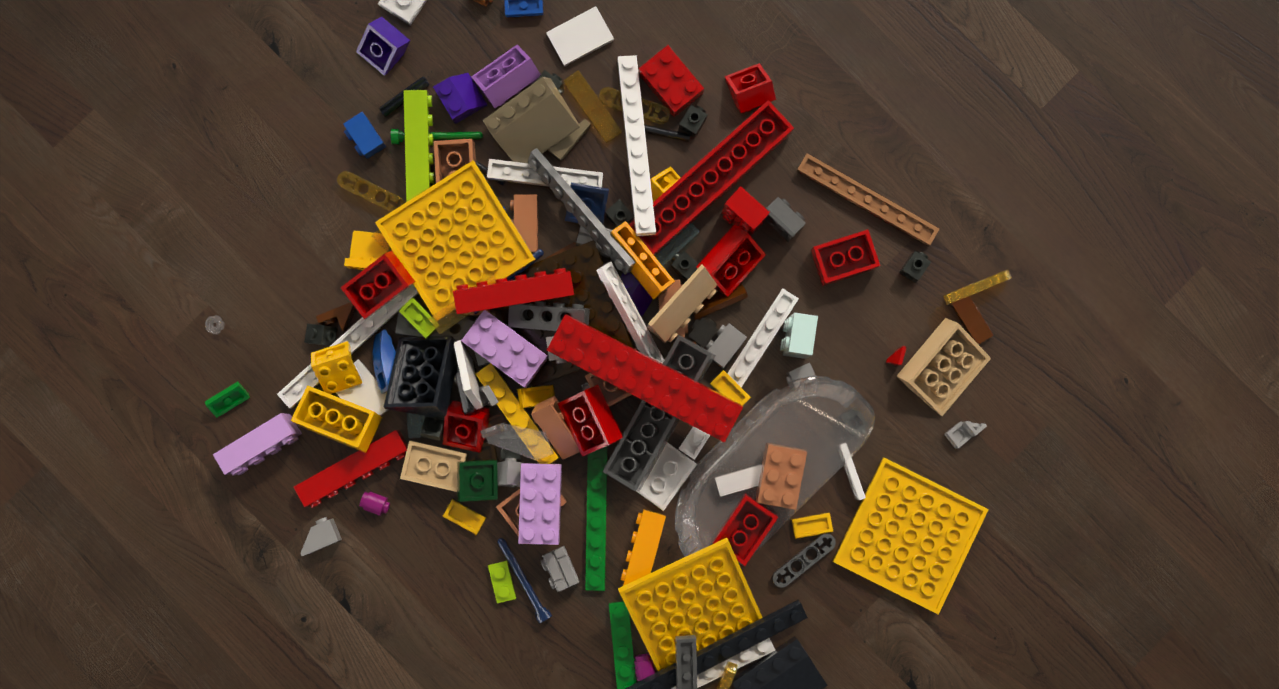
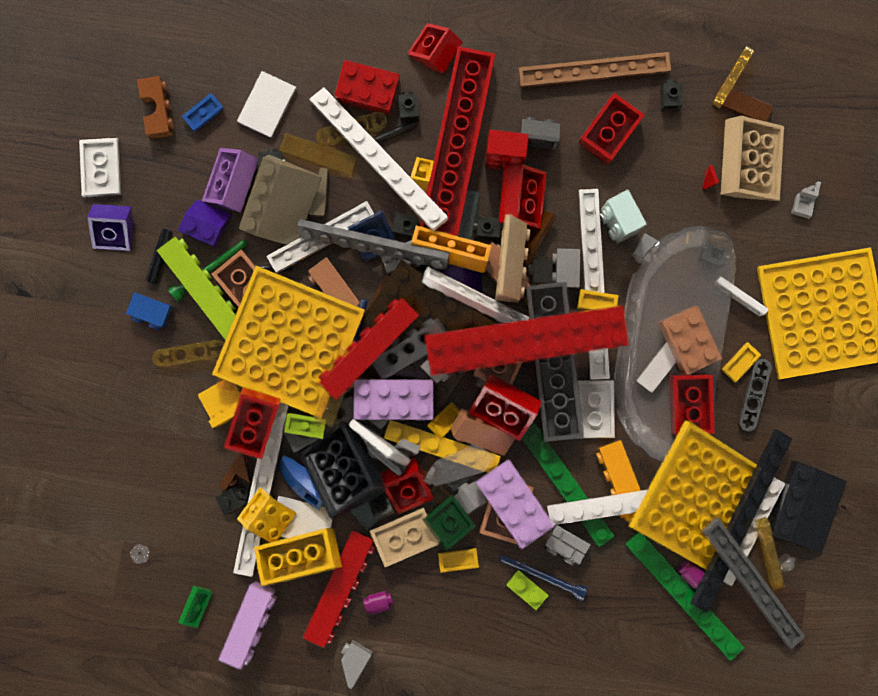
camera: 35 degrees left, 0 degrees up
none -> white plate [547,490,648,525]

